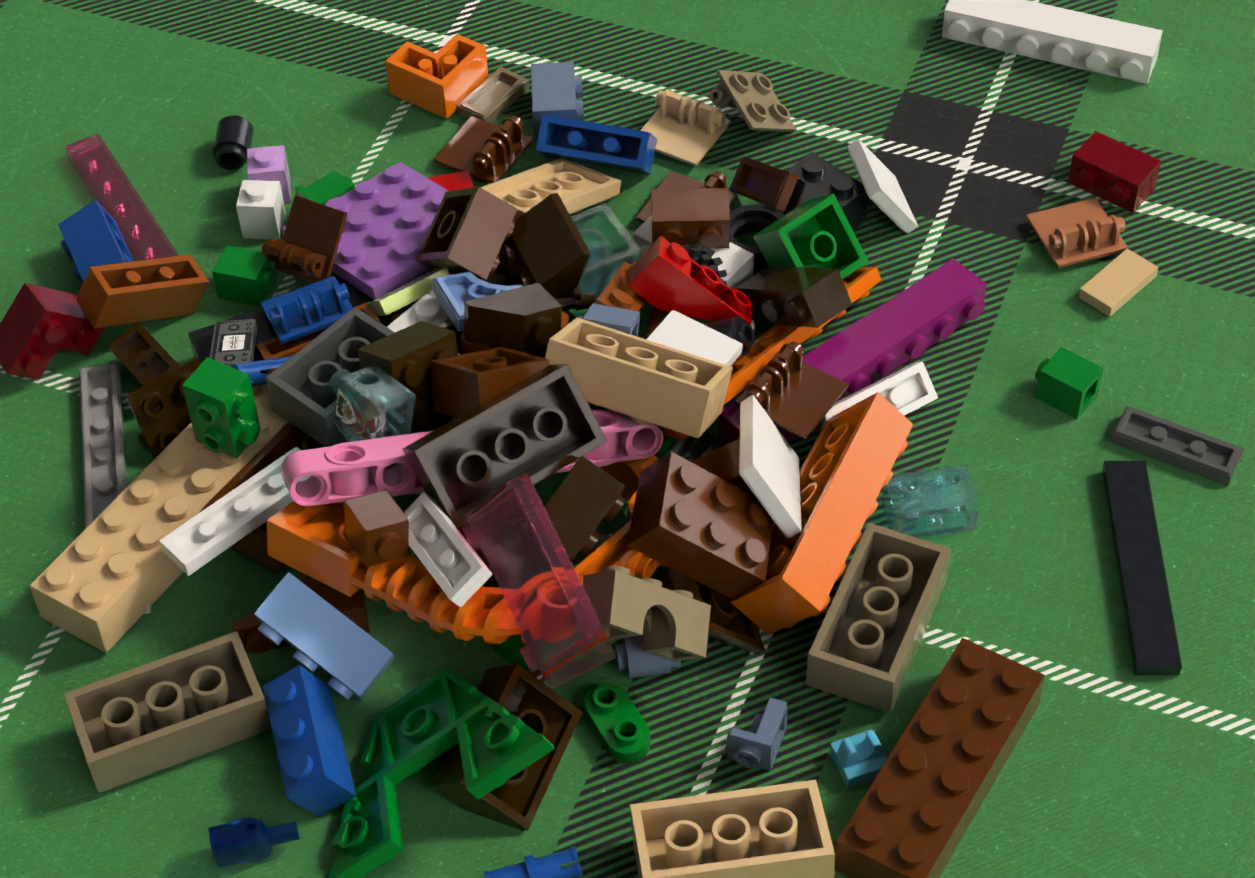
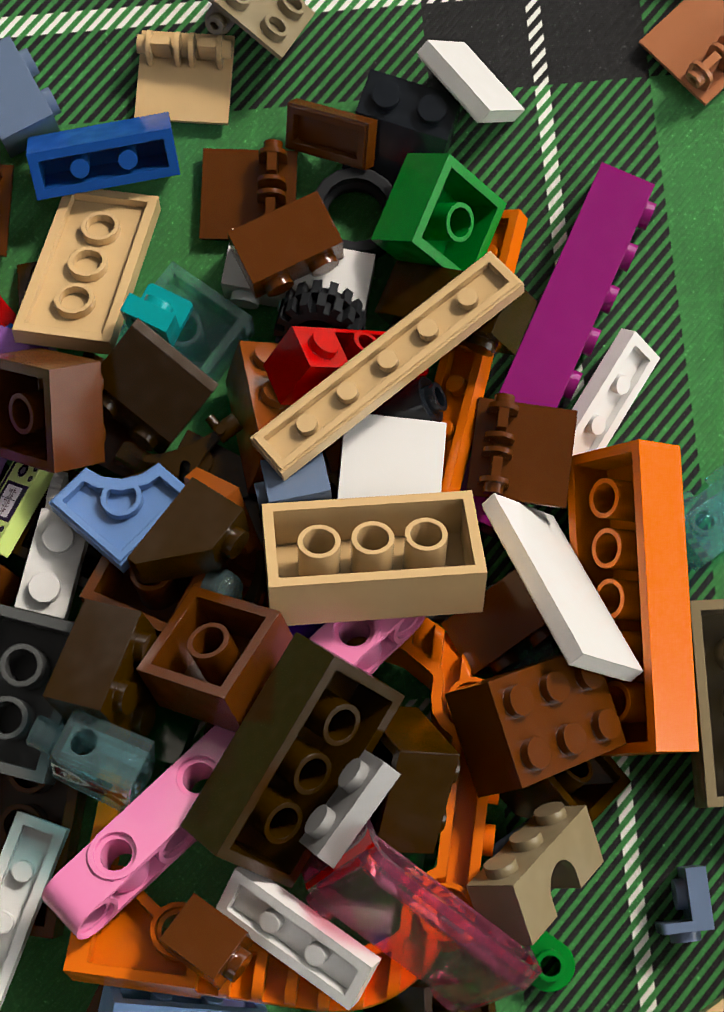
camera: 30 degrees left, 30 degrees up
none -> teal bracket [120,283,193,347]
none -> tan tile [250,251,525,481]
none -> light grey plate [299,750,401,869]

